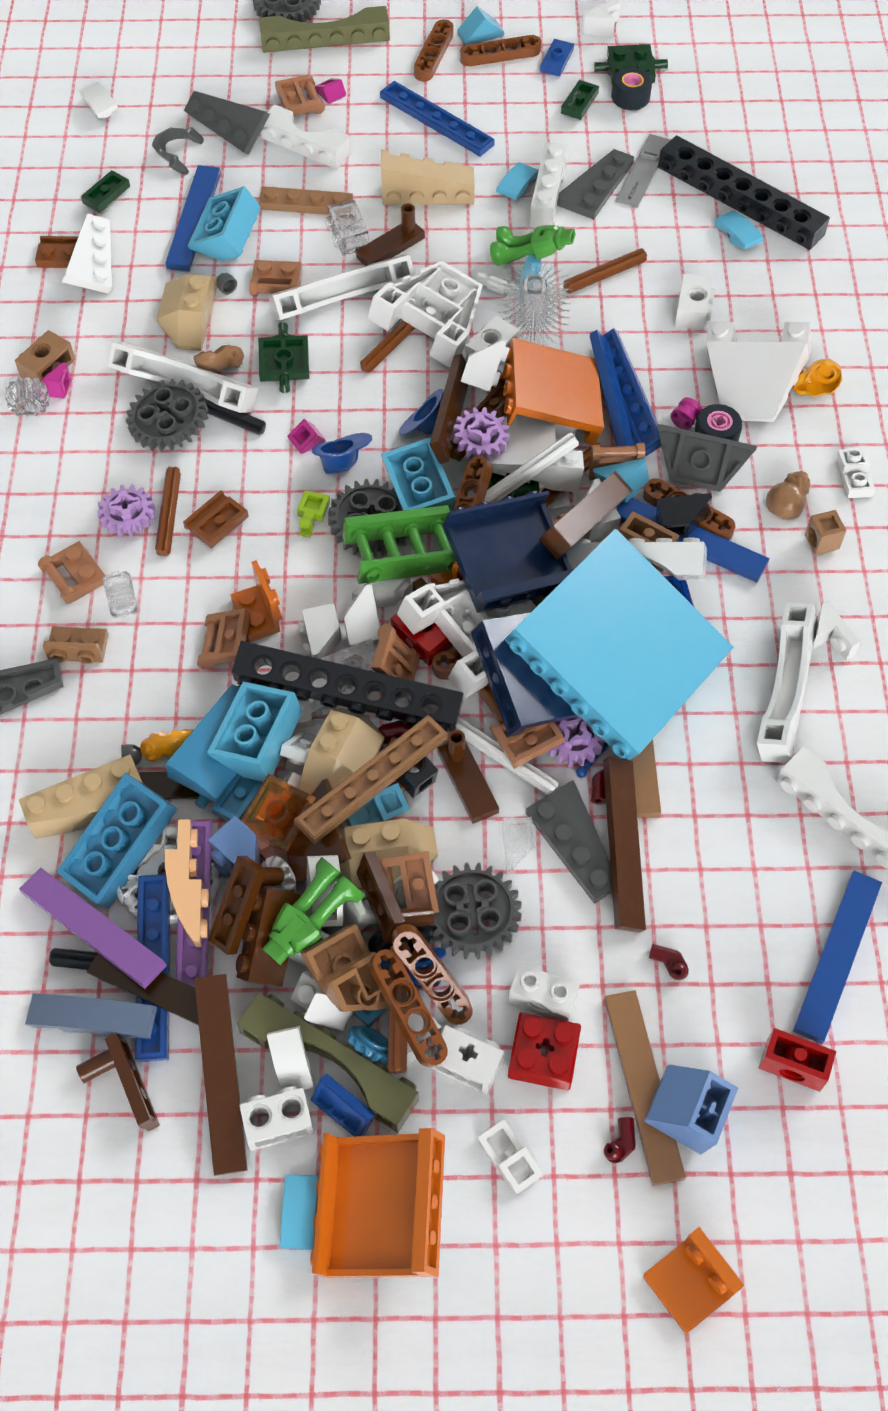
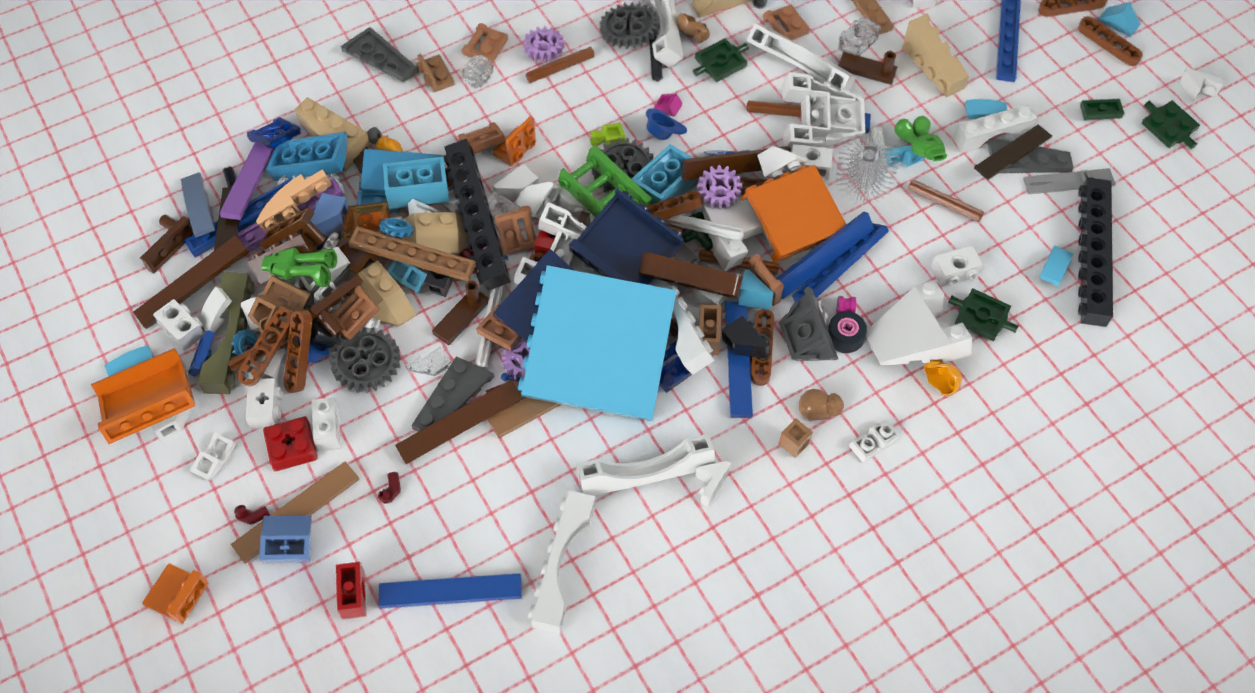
camera: 60 degrees right, 0 degrees up
dark orange plate [183,490,249,548] -> none
blue plate [540,39,574,77] -> none
black wheel [611,68,652,111] -> none
none -> clear blue plate [247,117,301,148]
none -> dark azure gear [380,218,414,238]
none -> dark green plate [948,288,1019,342]
none -> dark brown piece [974,124,1052,180]

